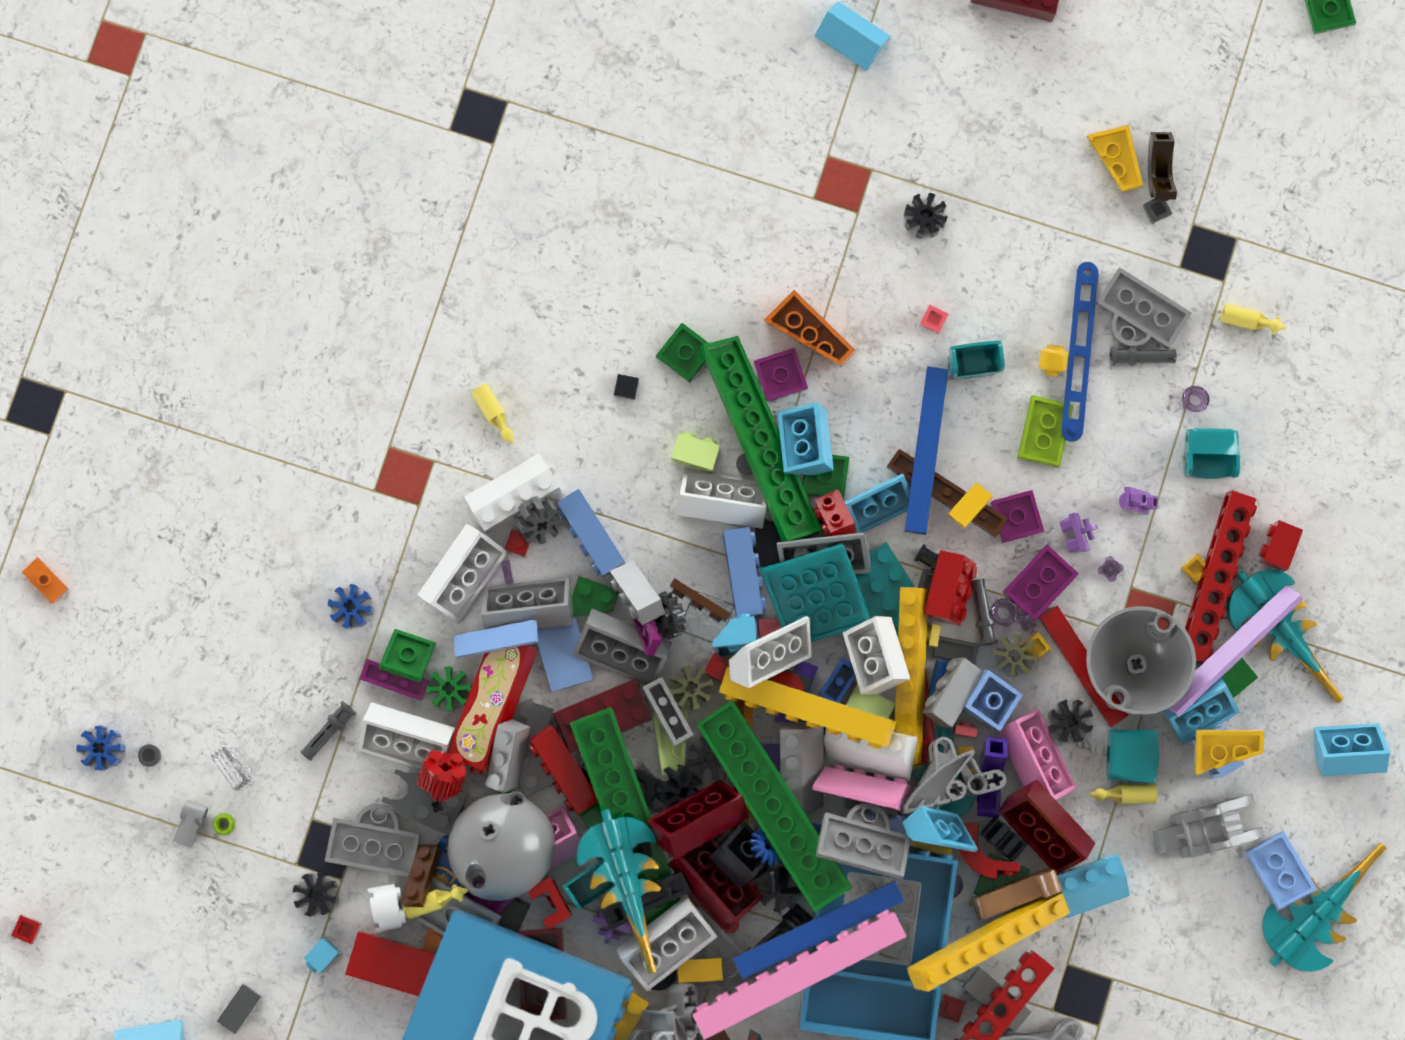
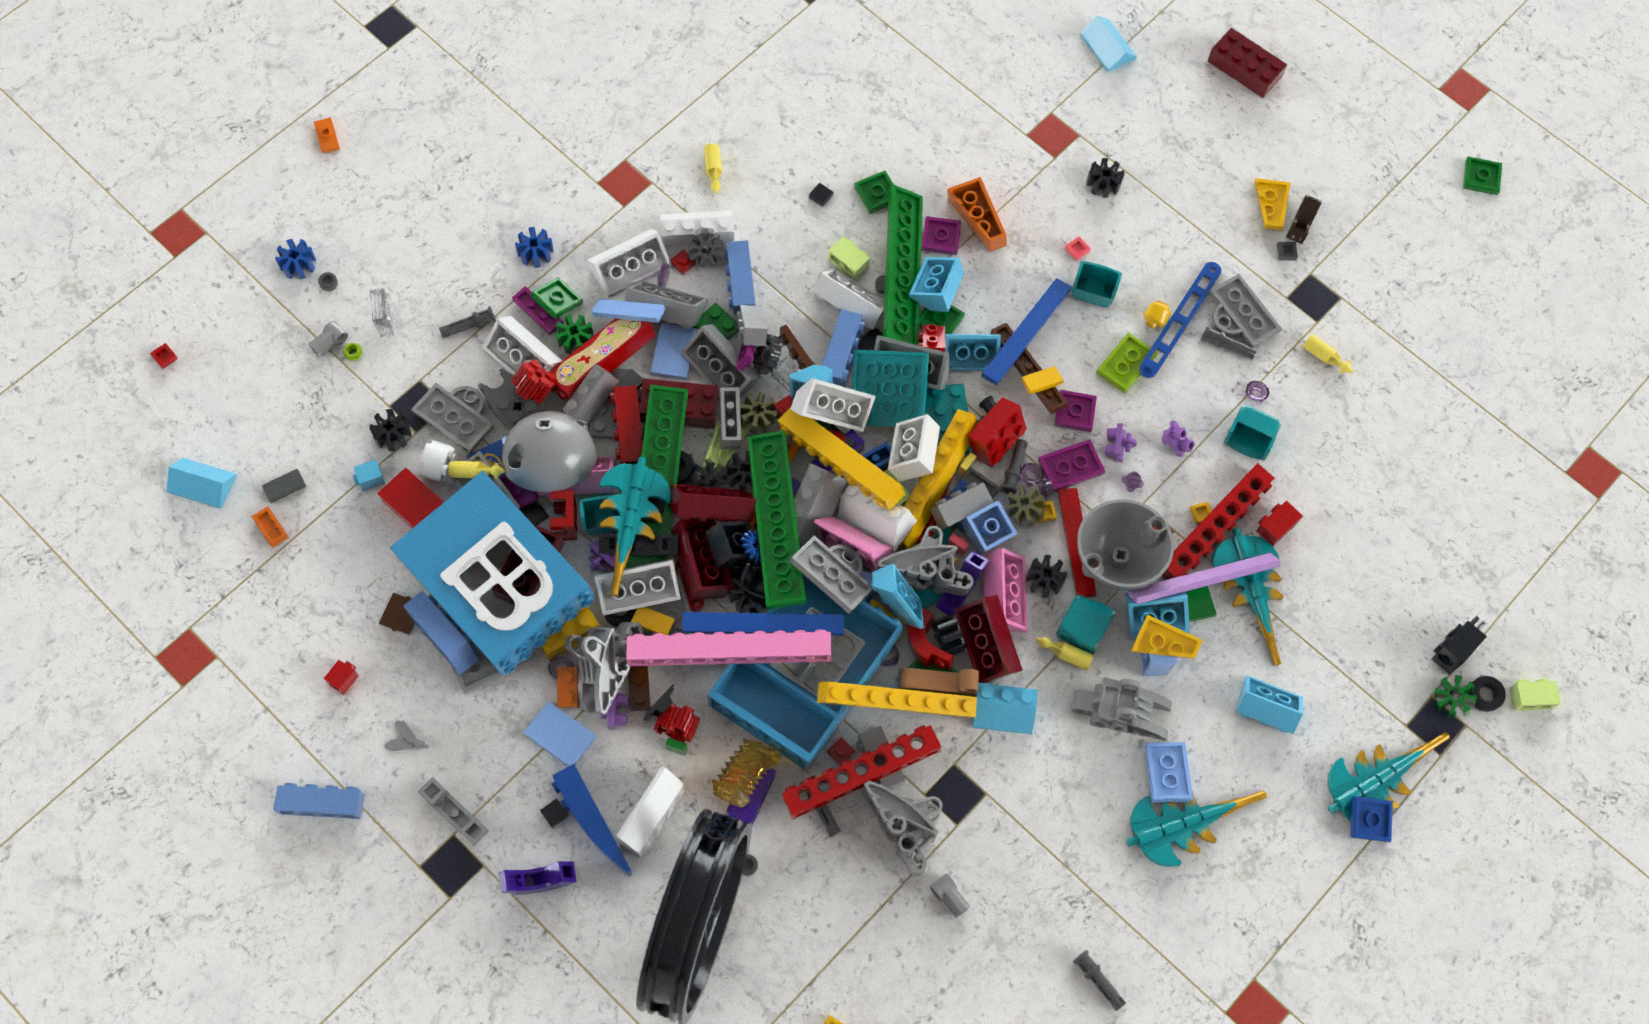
camera: 25 degrees right, 15 degrees down
reddish brown plate [400,844,441,907] -> none

